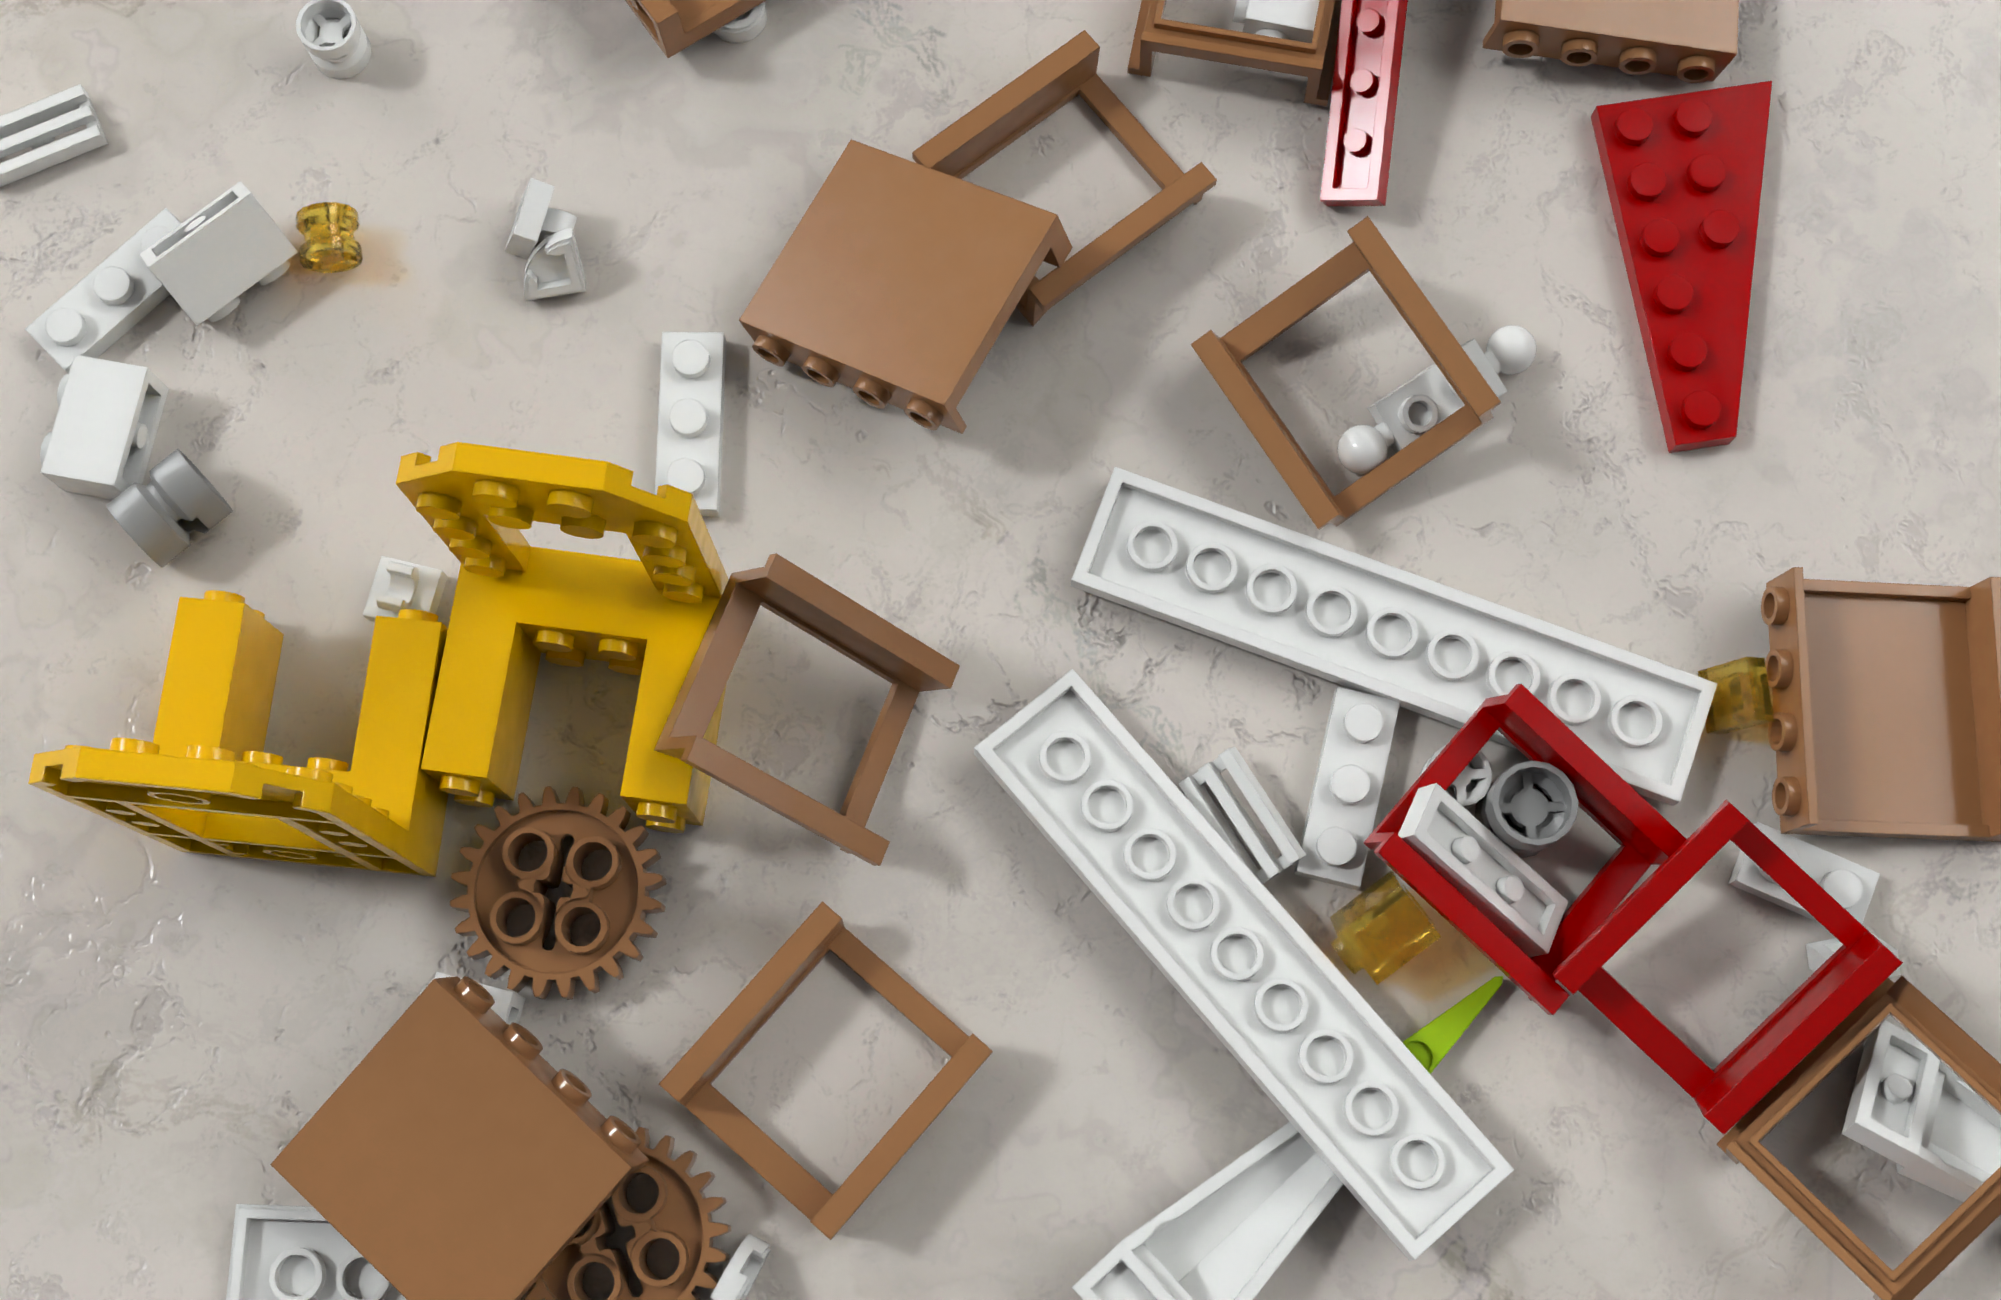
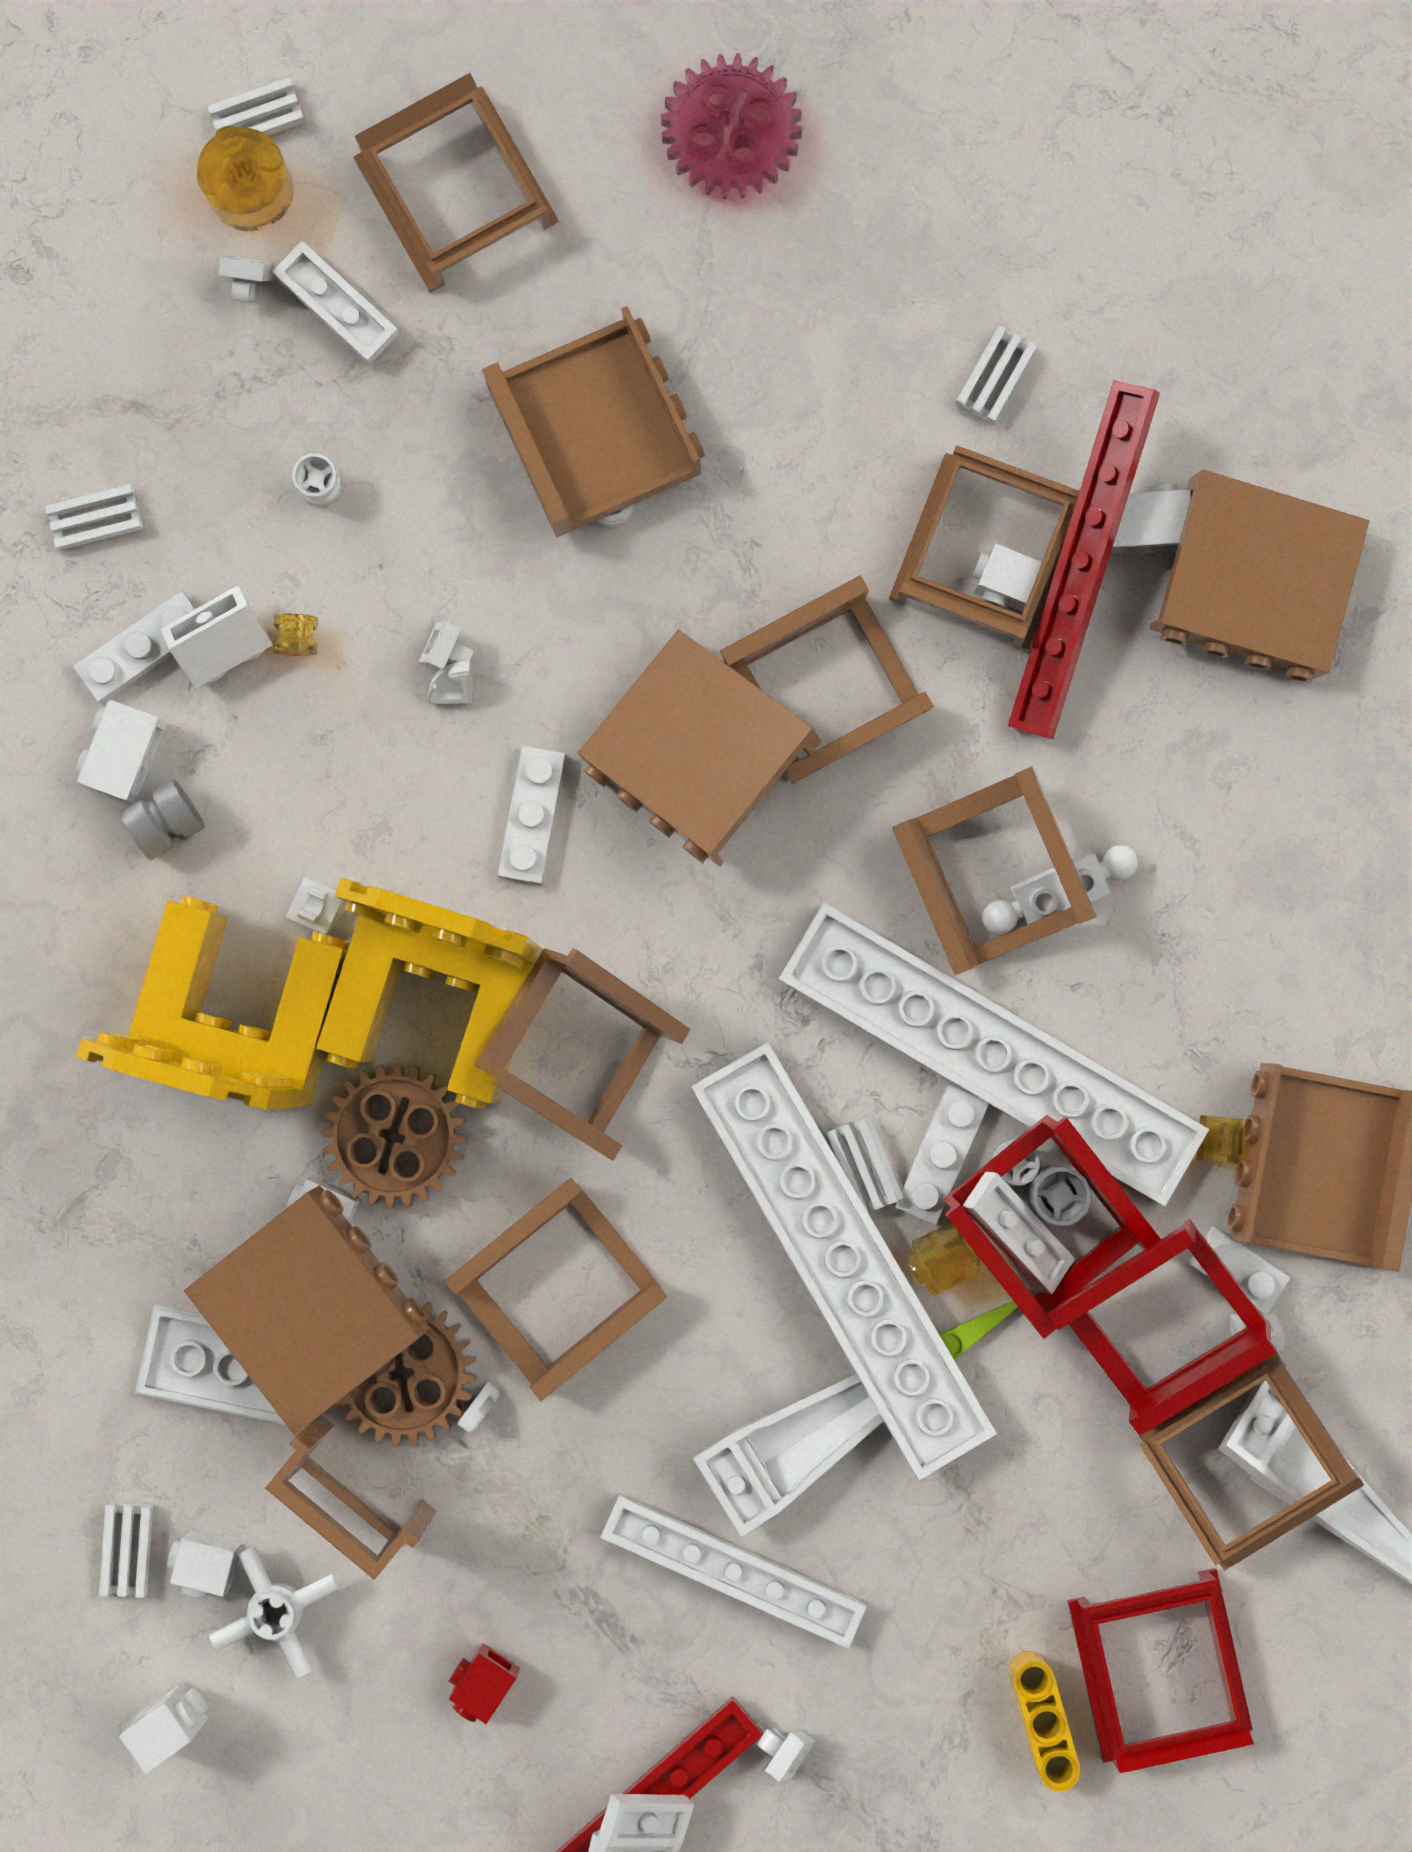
camera: 10 degrees right, 10 degrees up
red wing [1591,81,1772,453] -> none

